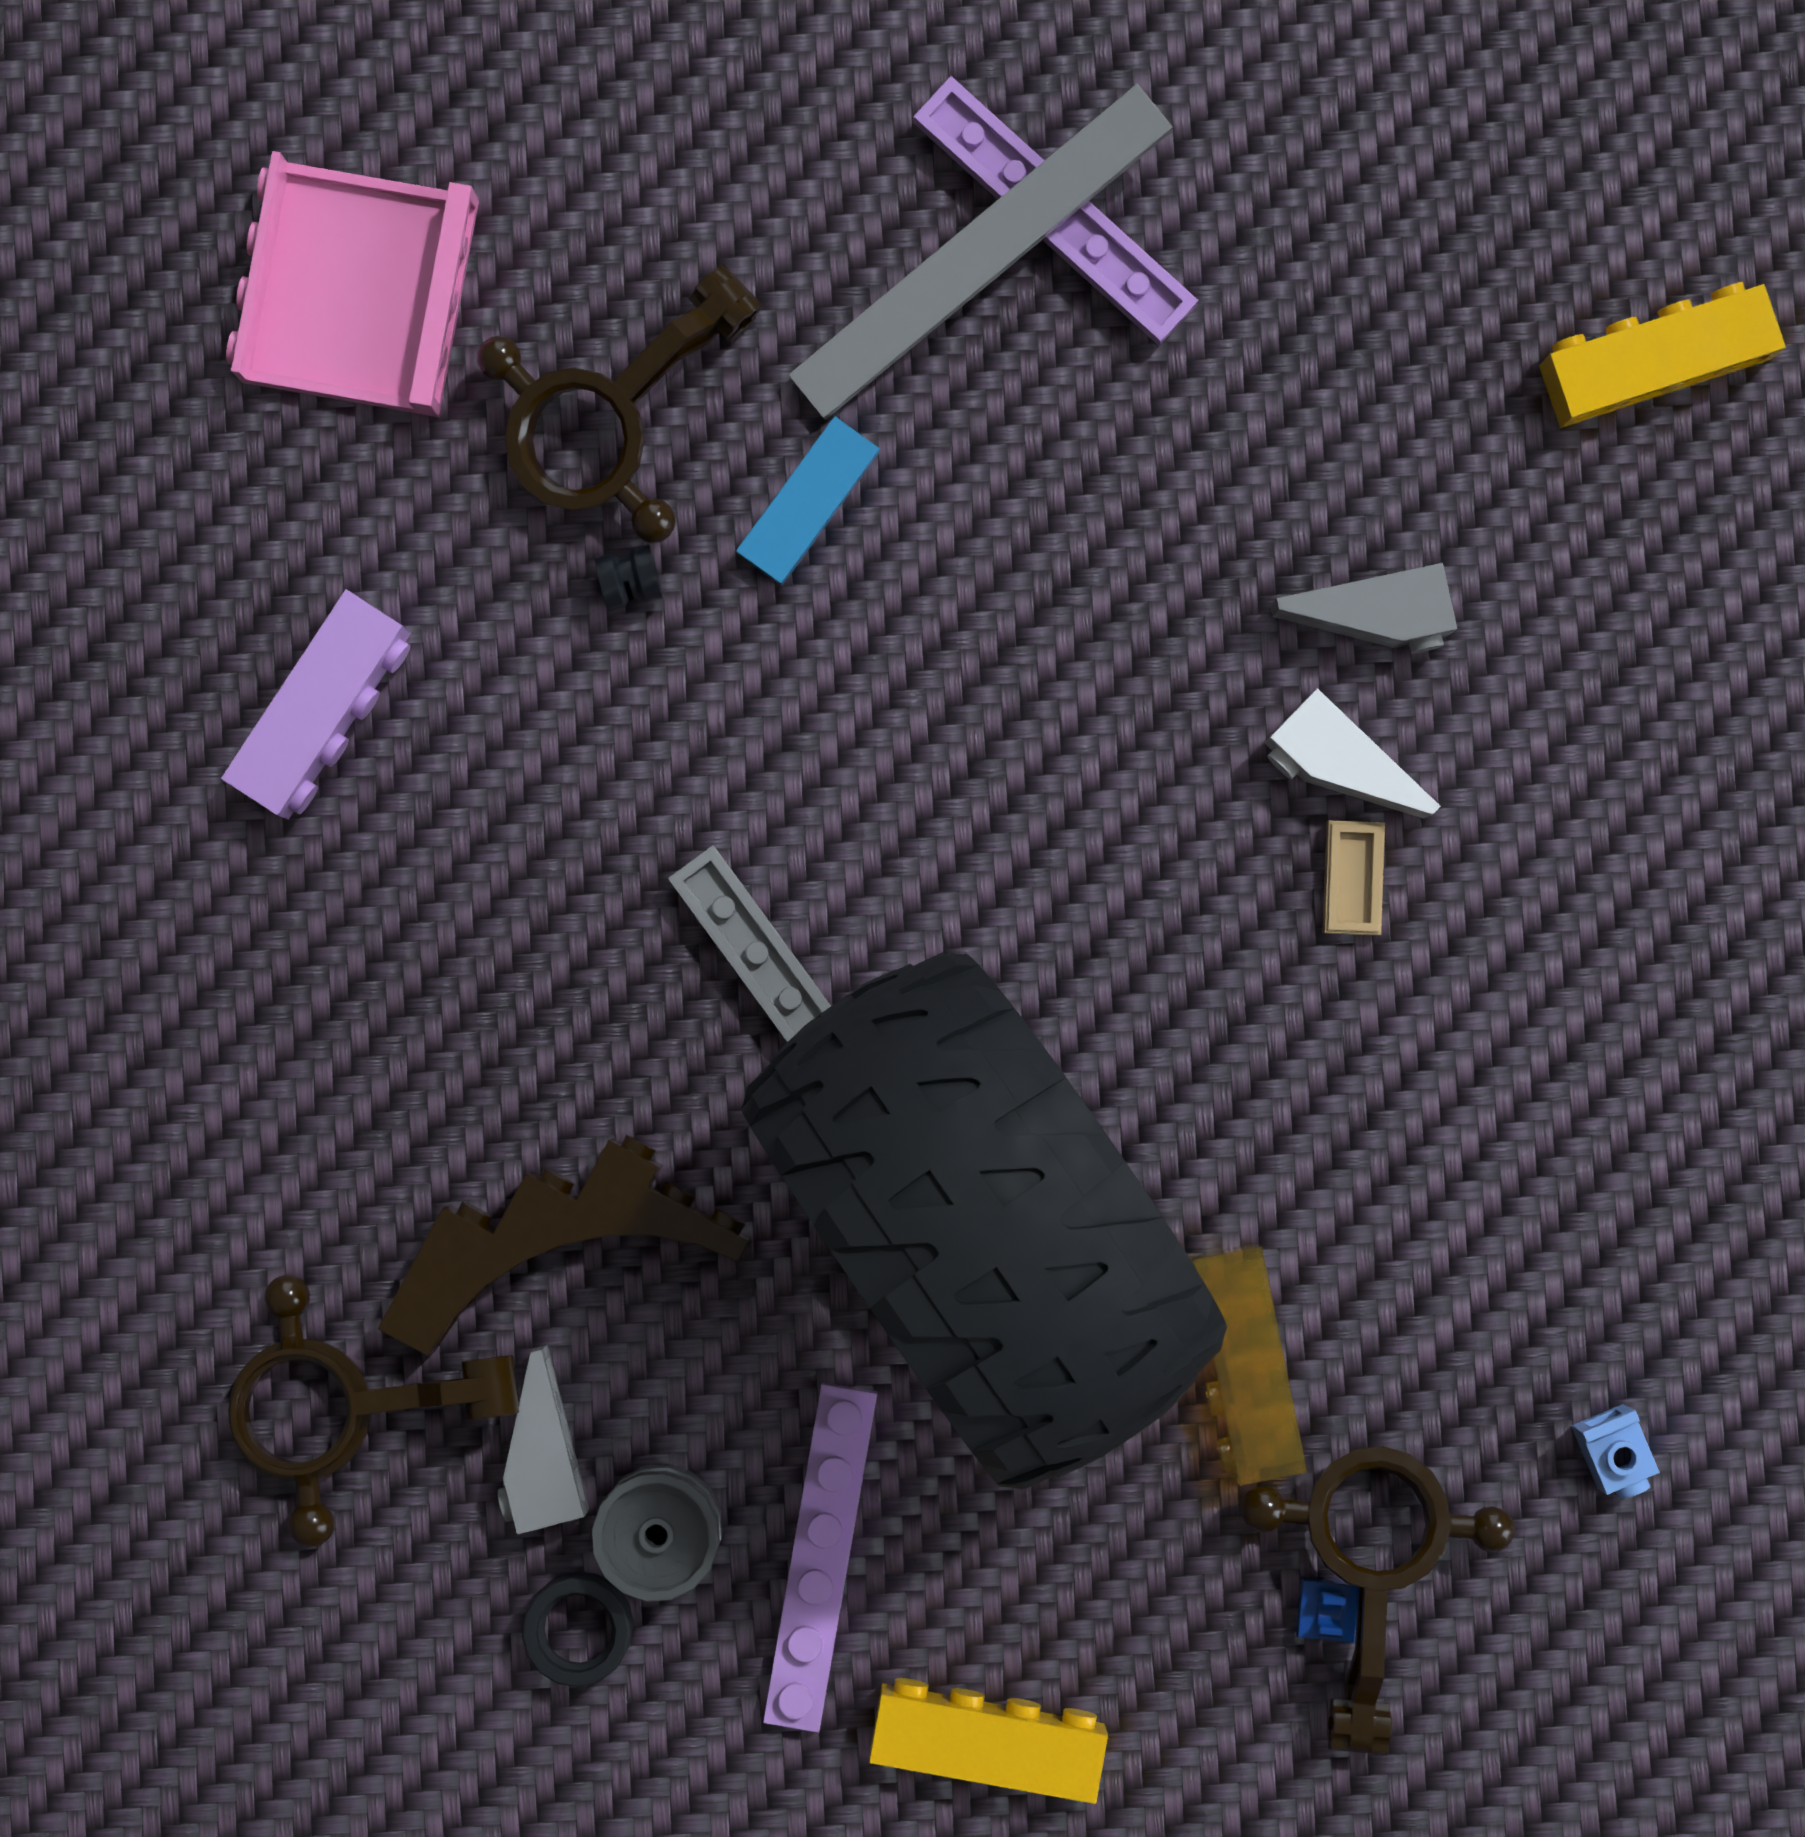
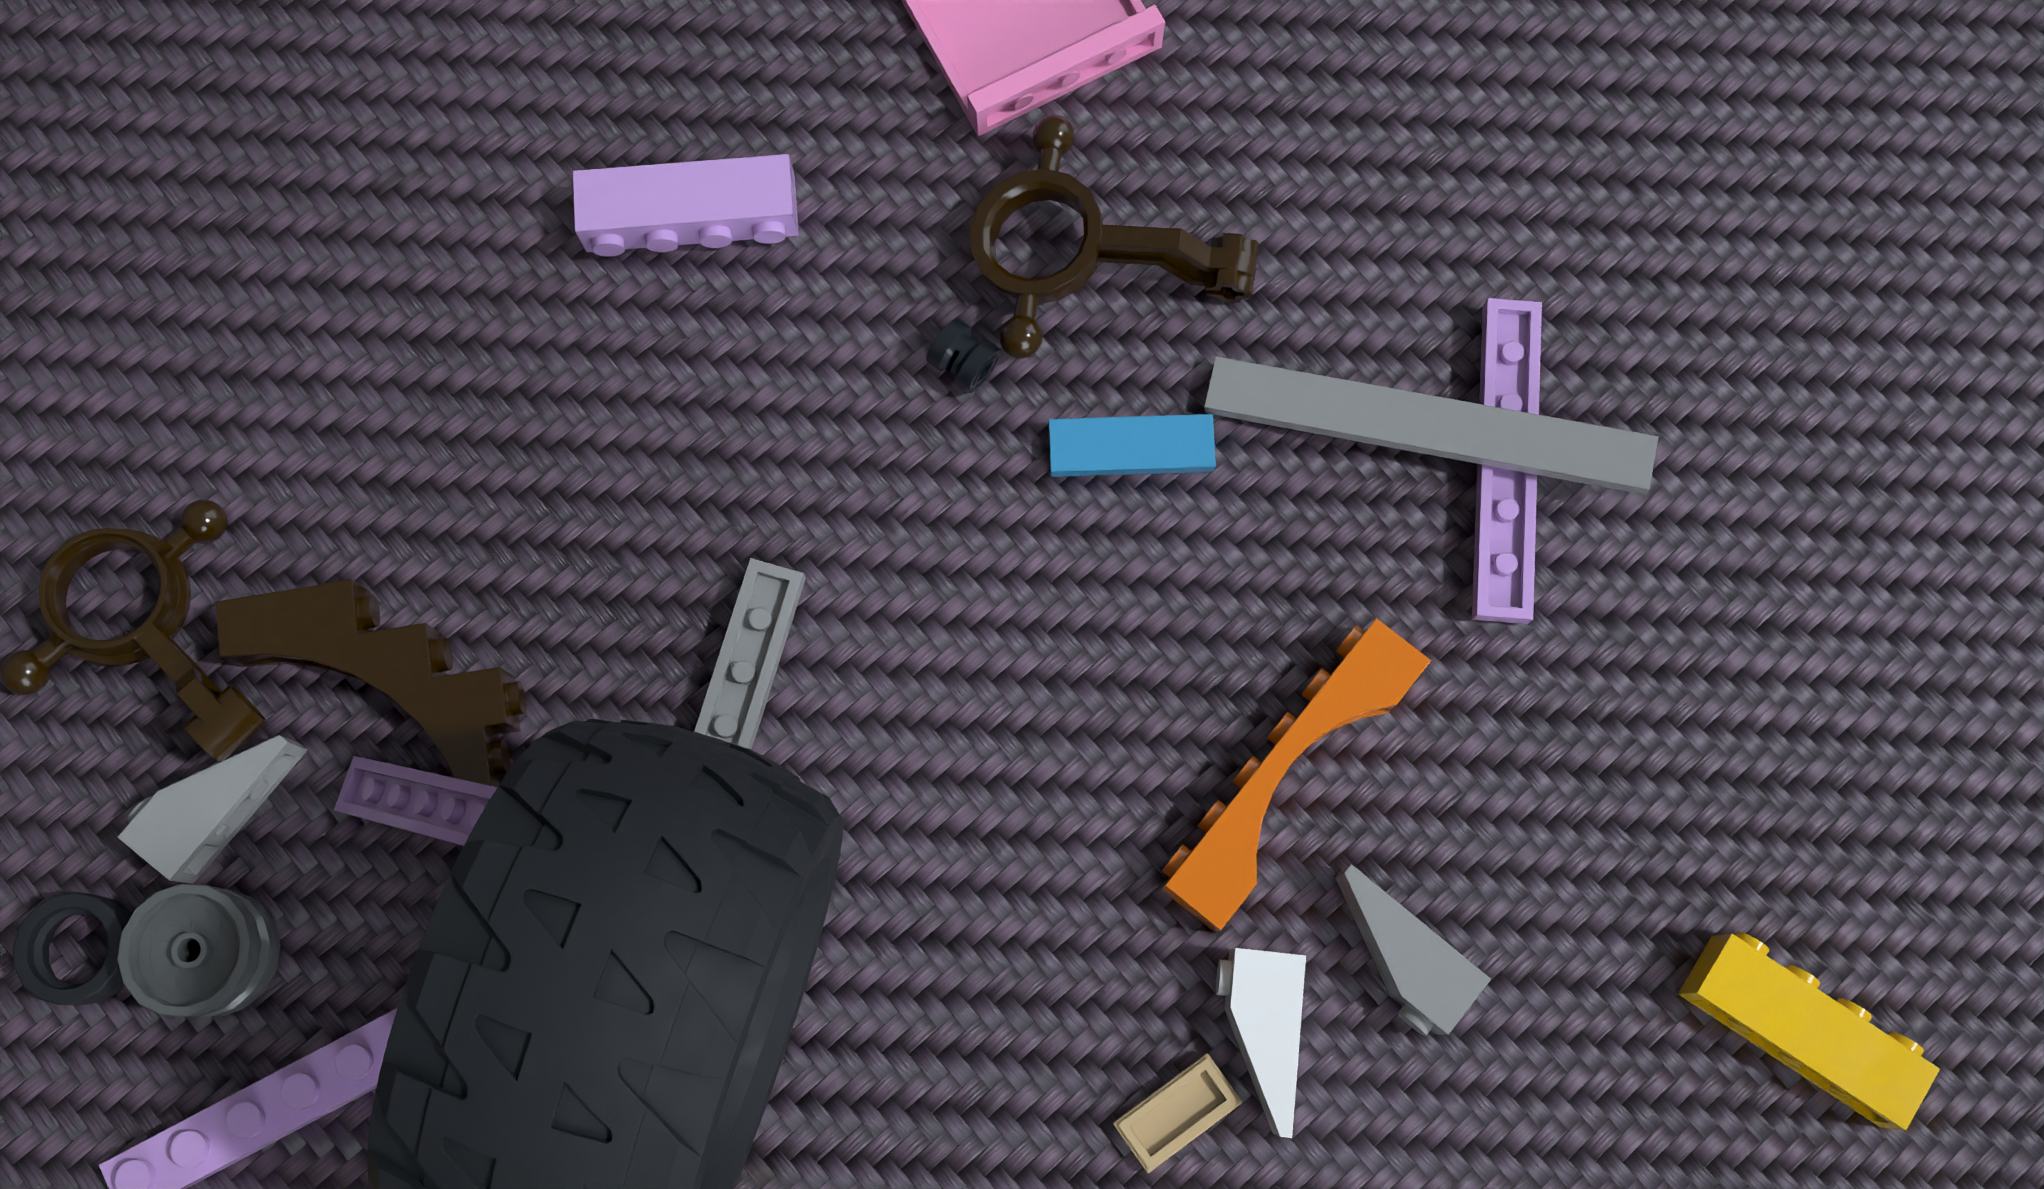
camera: 50 degrees right, 10 degrees down
none -> lavender plate [334,756,498,846]
none -> orange arch [1161,618,1431,933]

